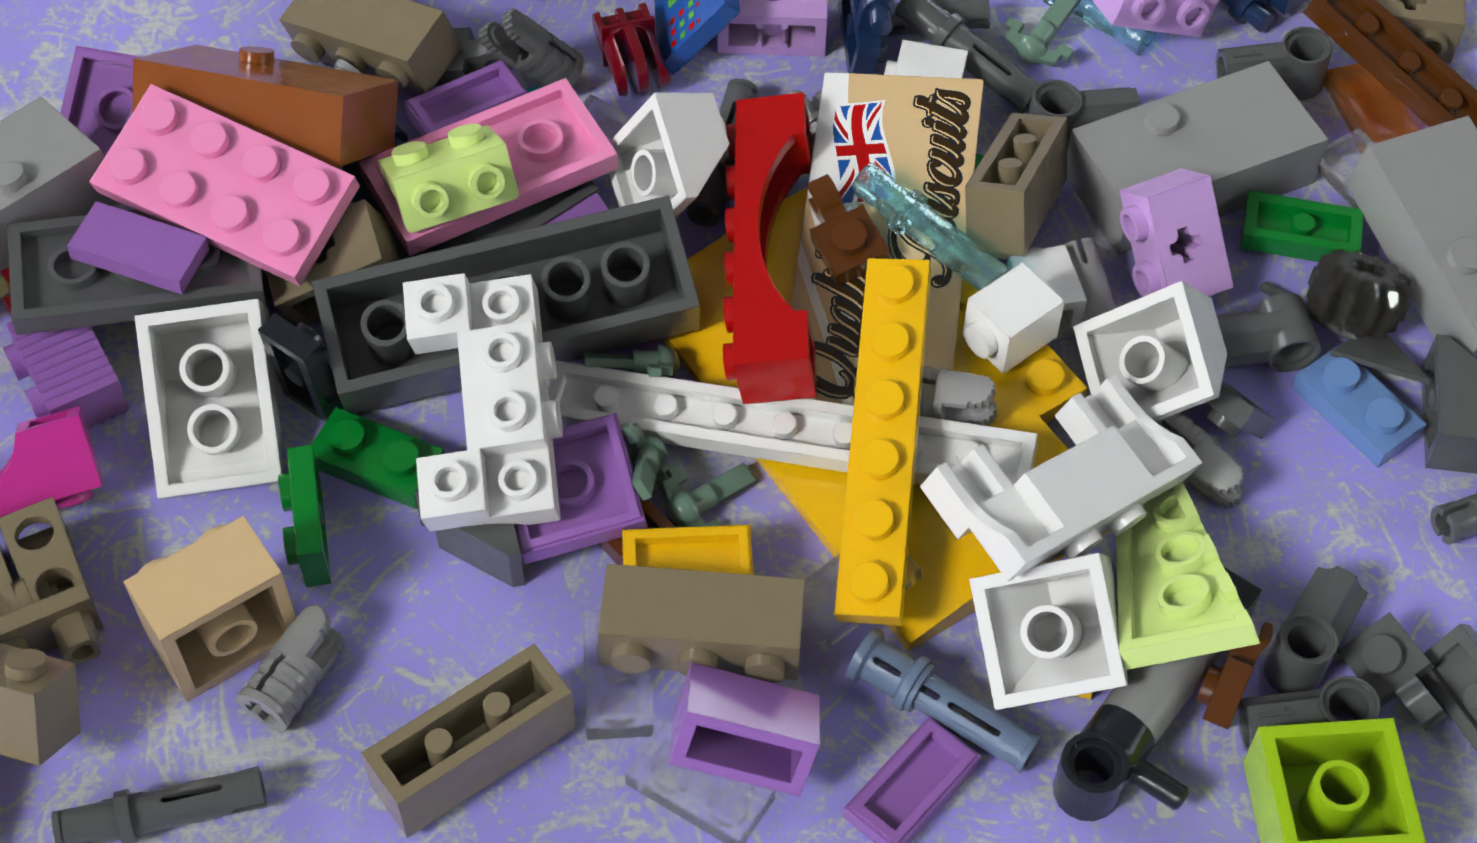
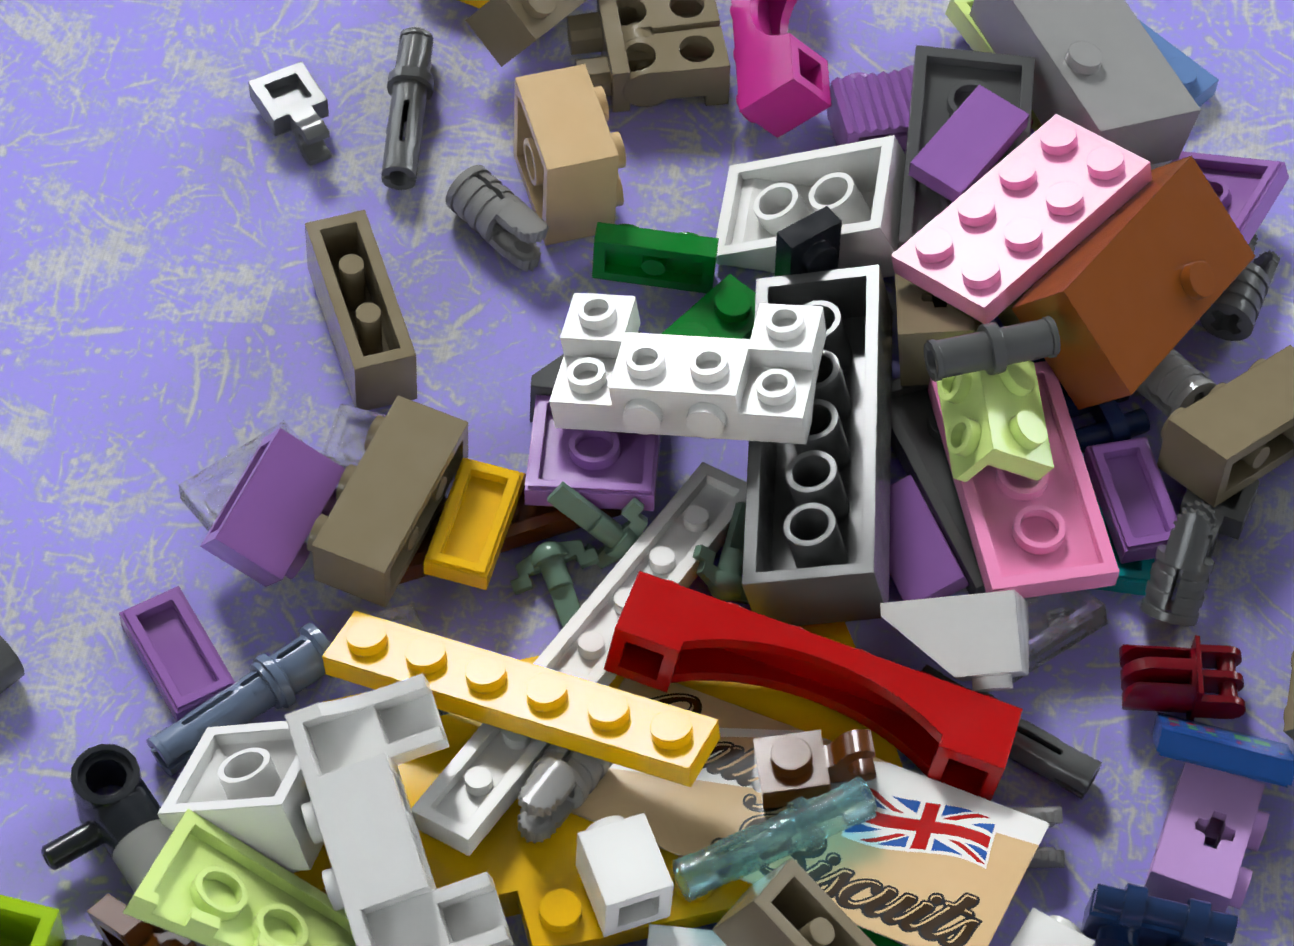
camera: 105 degrees right, 0 degrees up
none -> dark grey pin [924,316,1061,382]

